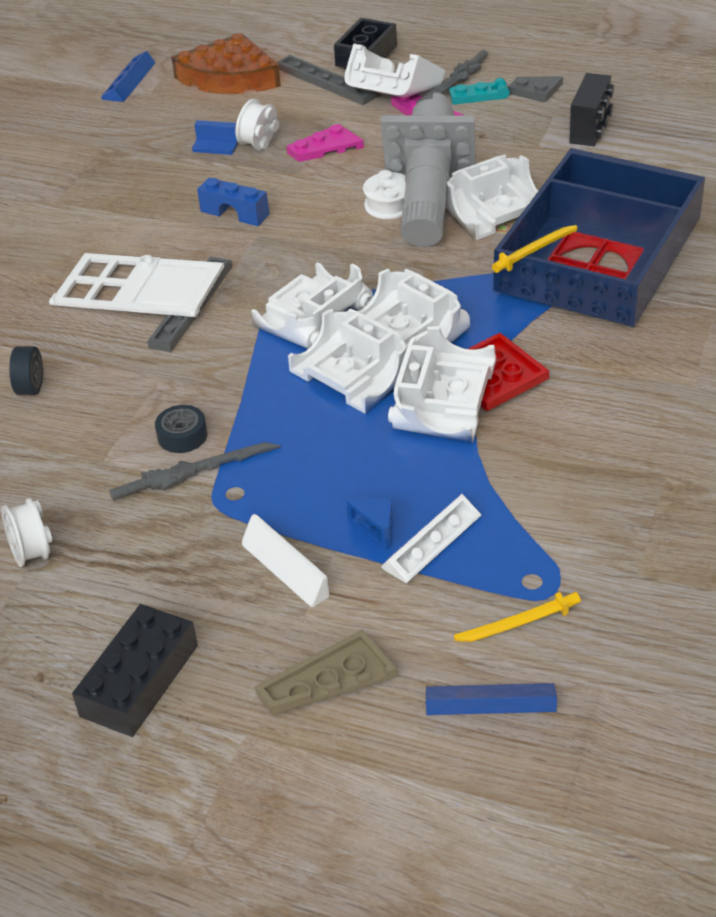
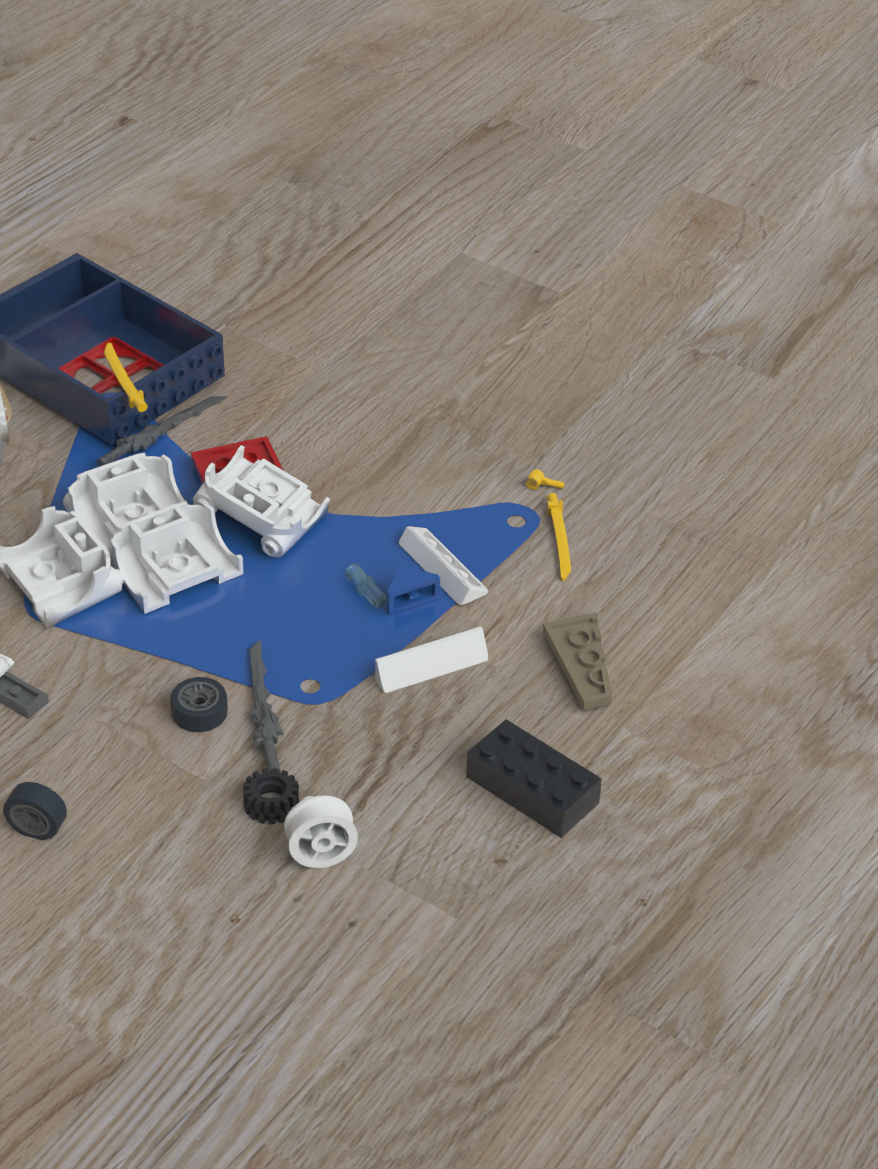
camera: 80 degrees left, 0 degrees up
blue slope [426,683,557,715] -> none
none -> dark grey sword [97,396,227,467]
none -> black tyre [243,768,299,824]
none -> clear light blue axle [345,563,387,608]
none -> yellow hand [526,469,565,490]

